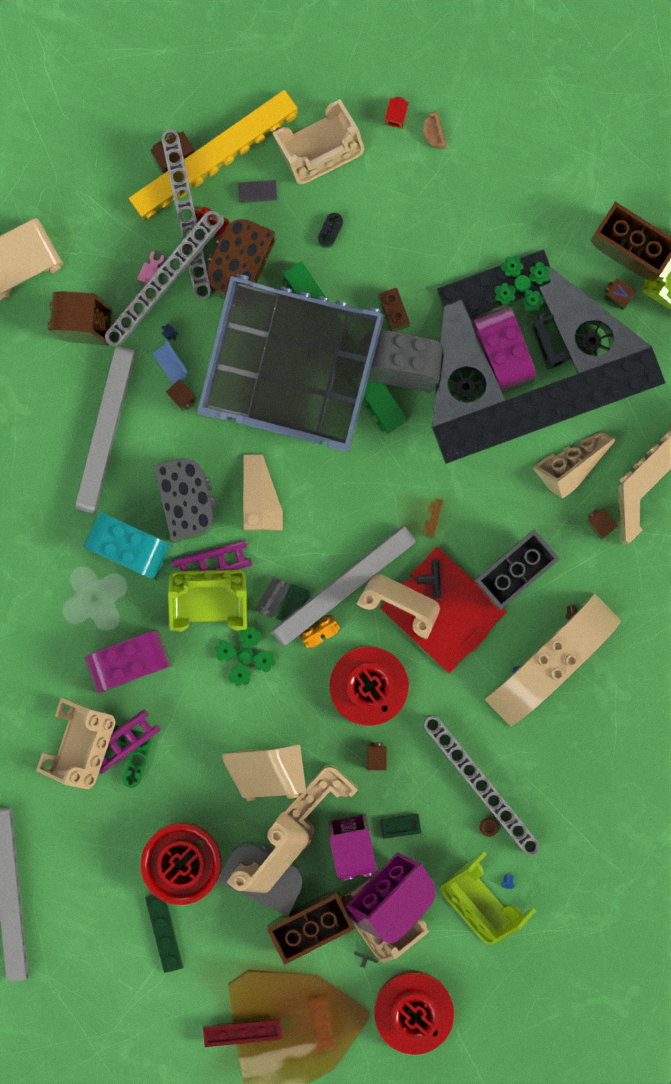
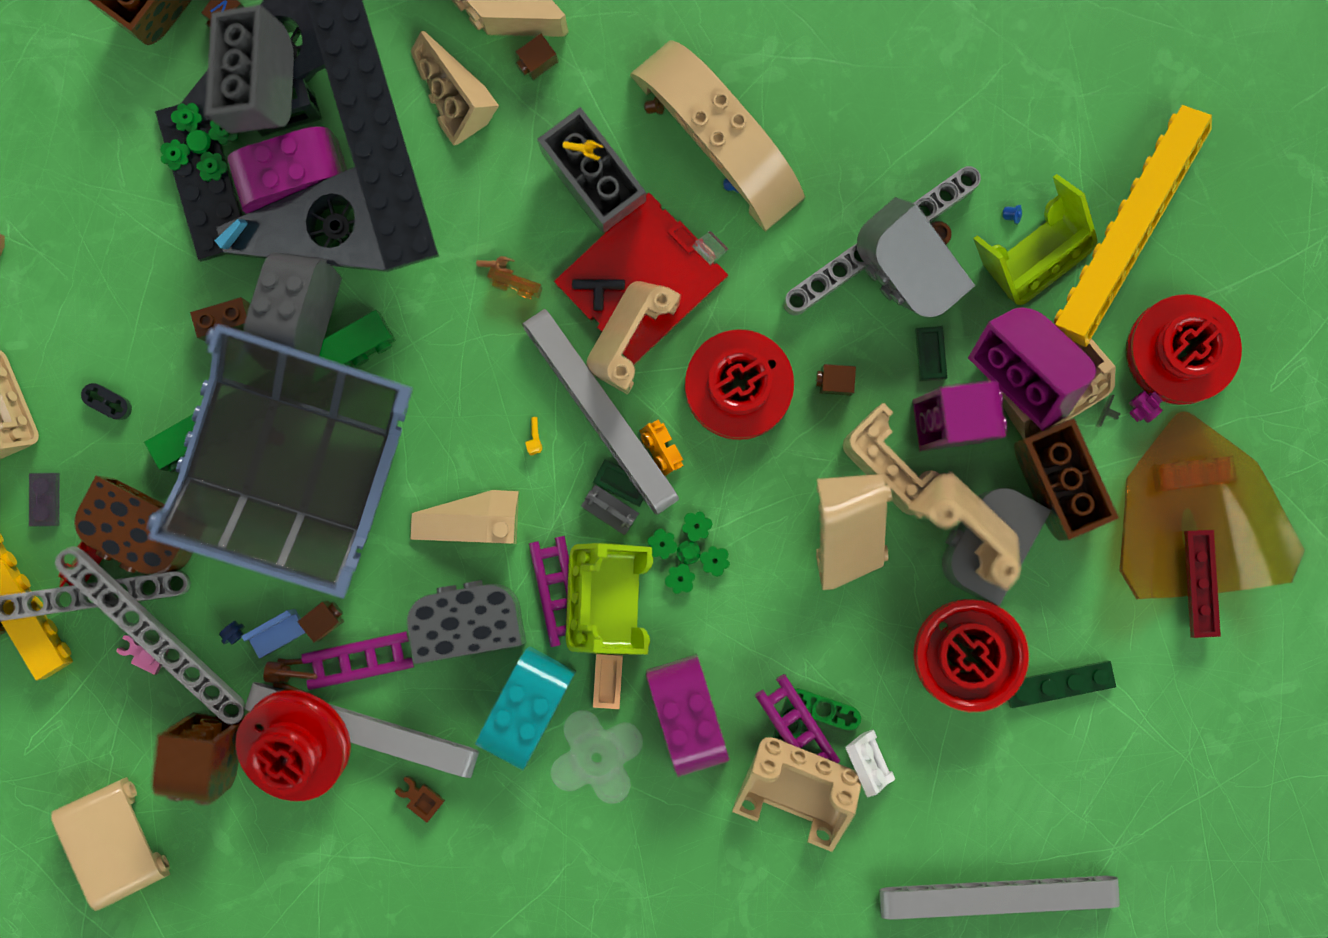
camera: 90 degrees left, 0 degrees up
none -> dark grey brick [205,5,294,134]
none -> medium azure piece [214,219,248,249]
none -> red wheel [236,690,351,801]
none -> reddish brown plant [263,658,326,694]
none -> magenta bar [301,631,414,690]
none -> reddish brown plate [395,776,445,823]
none -> medium nougat hand [476,256,515,274]
none -> yellow hand [525,417,542,456]
none -> yellow hand [563,140,603,160]
none -> light nougat tile [593,654,623,709]
none -> clear tile [692,231,728,265]
none -> white plate [845,730,895,798]
none -> brick [857,197,975,317]
none -> yellow brick [1054,105,1212,347]
none -> magenta gear [1129,390,1163,423]

